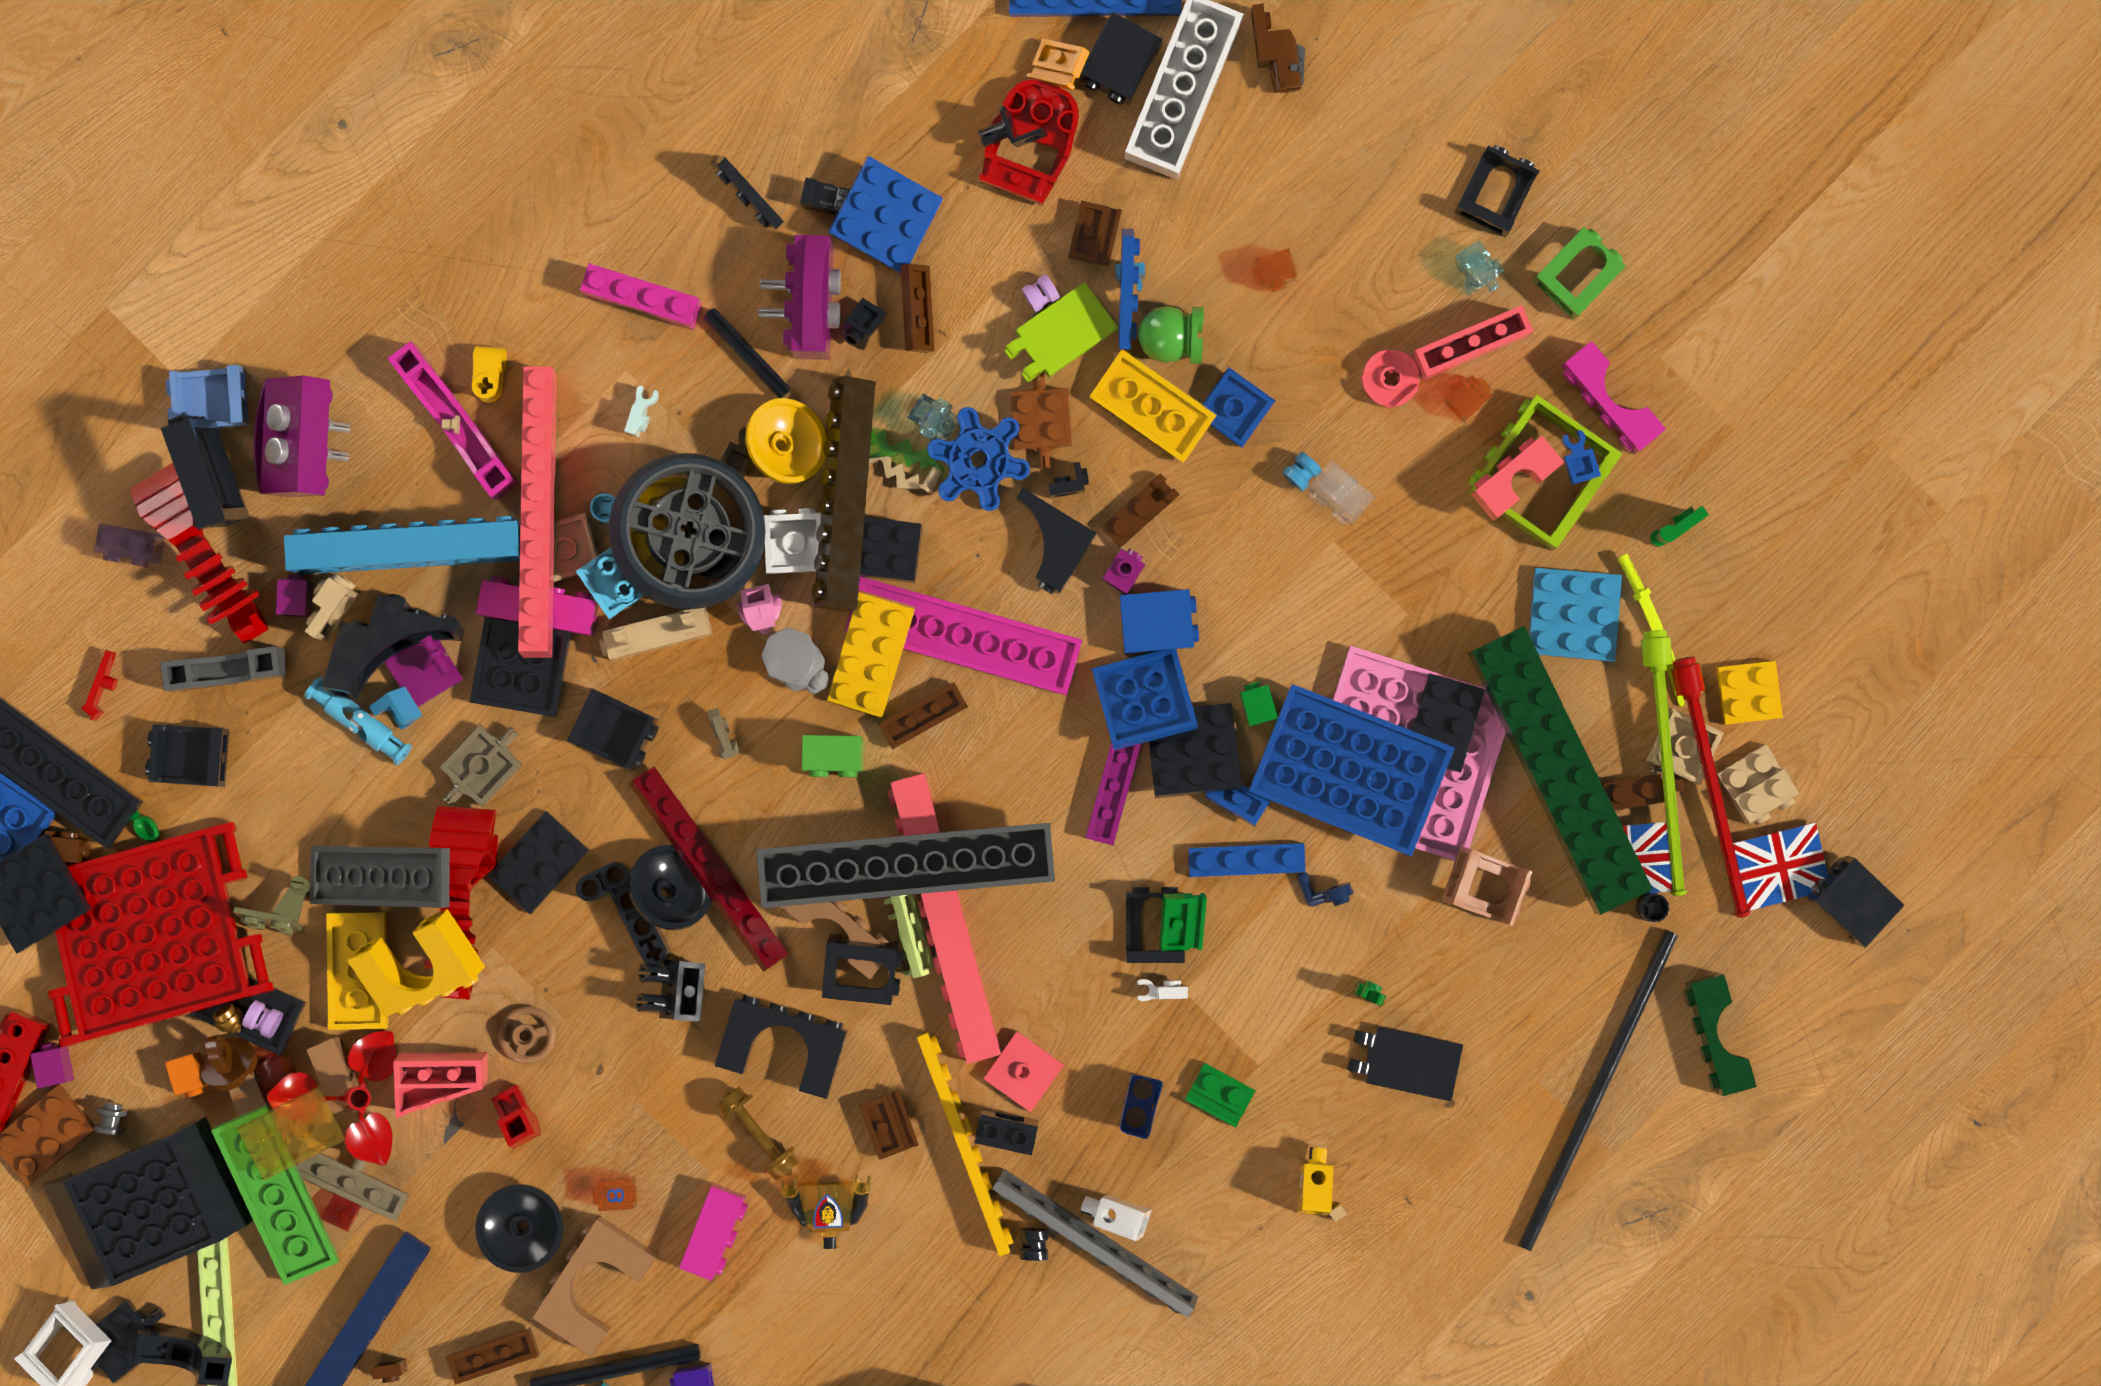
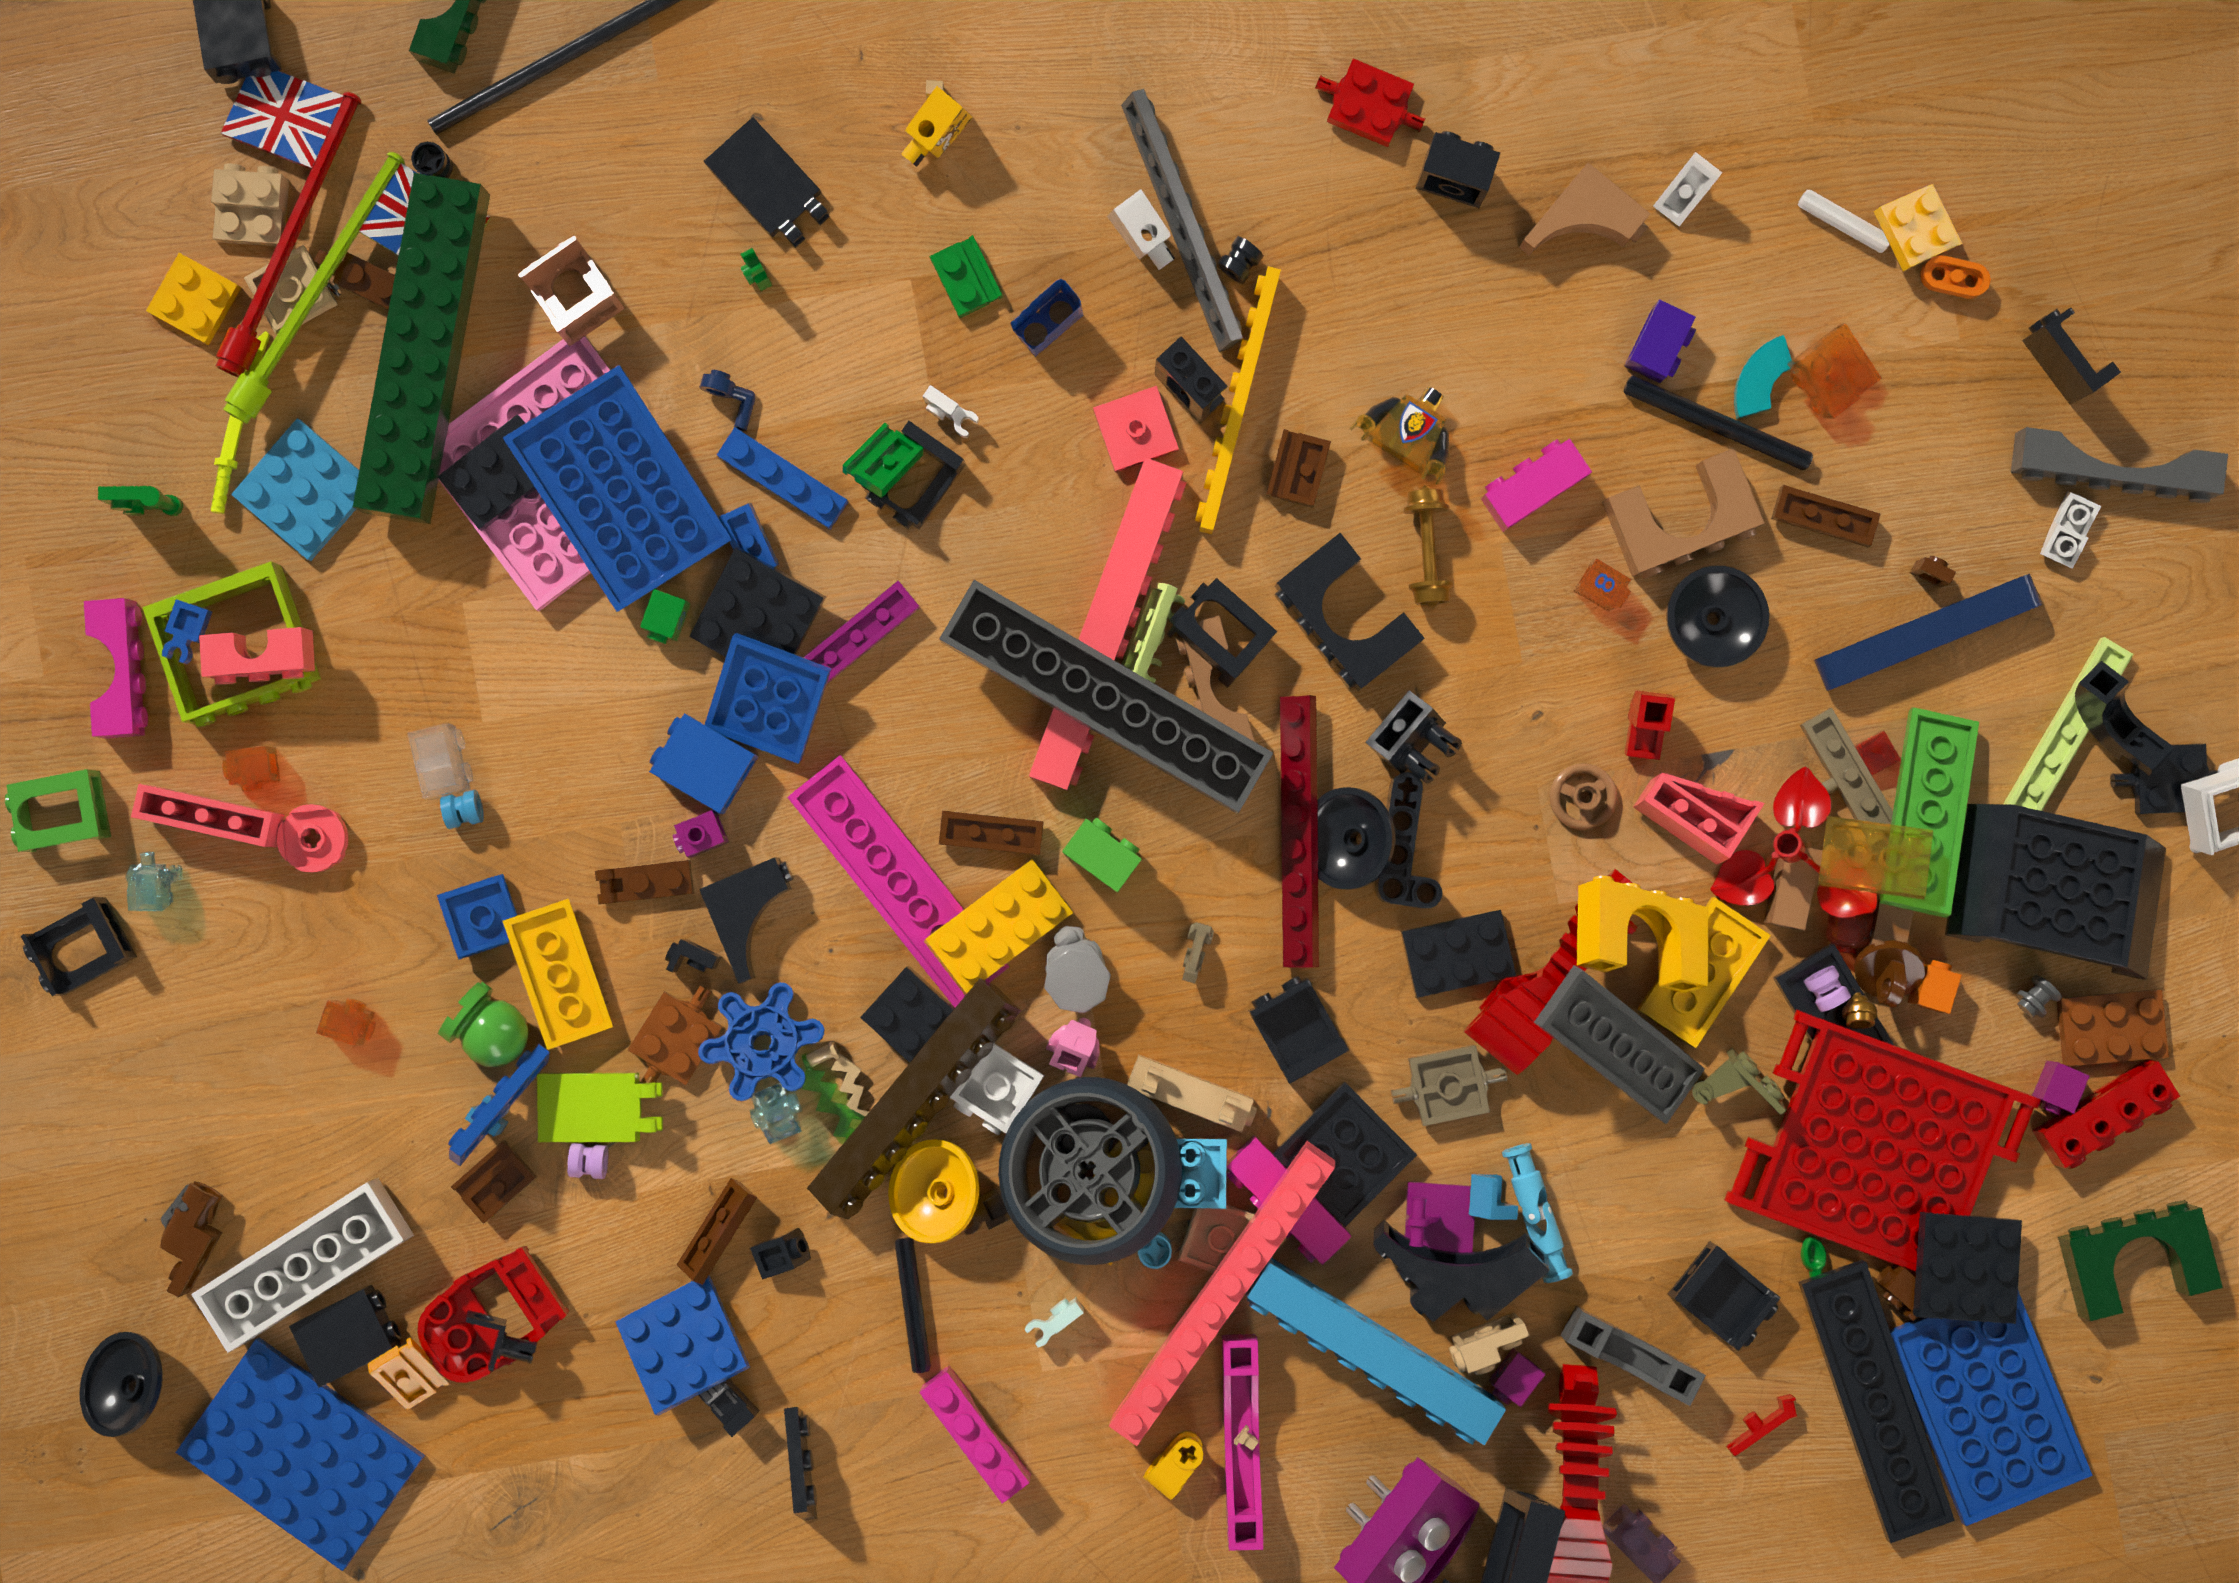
camera: 150 degrees left, 0 degrees up
magenta piece [758,235,841,360] -> none

